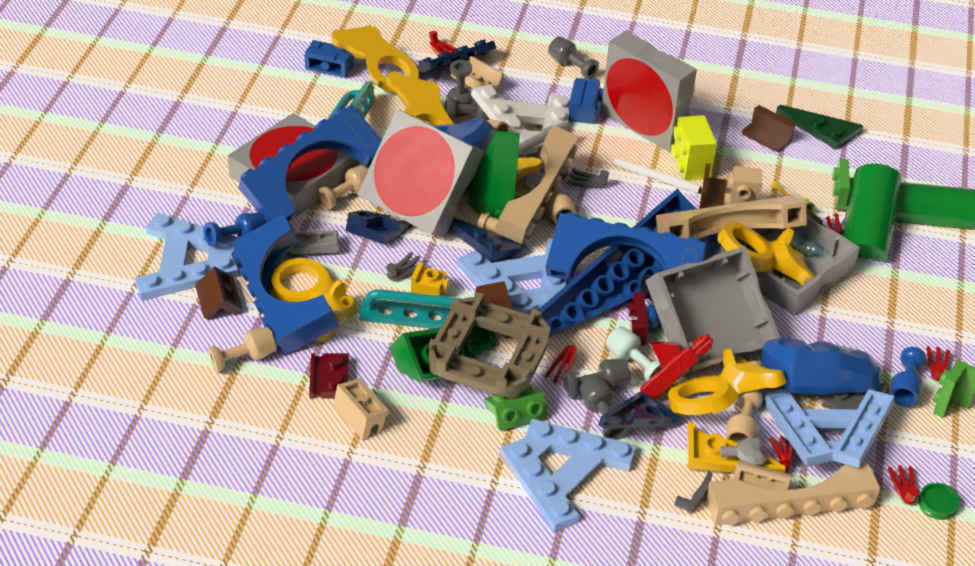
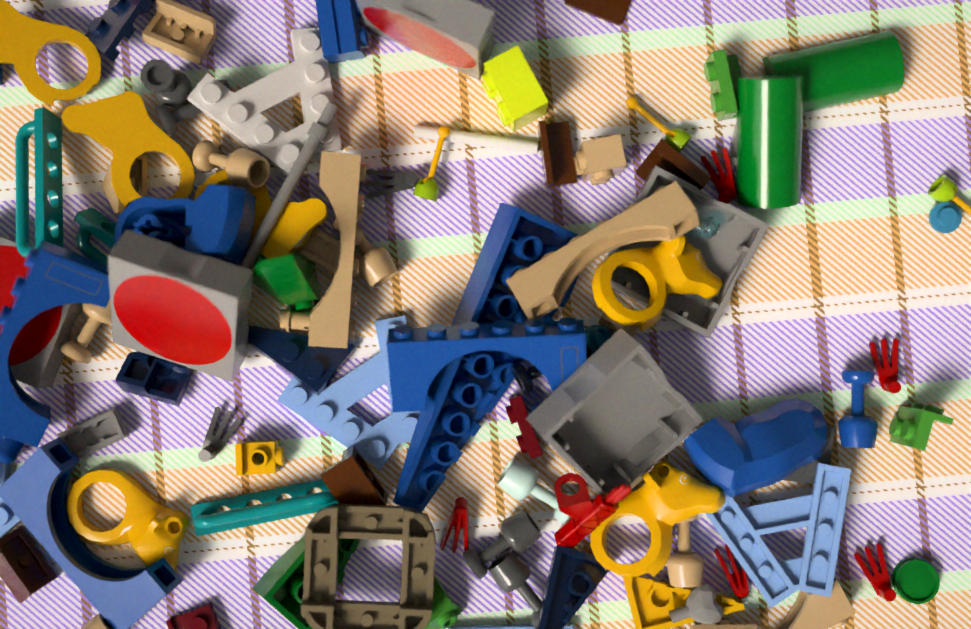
camera: 10 degrees left, 45 degrees up
none -> hinge [413,126,450,202]

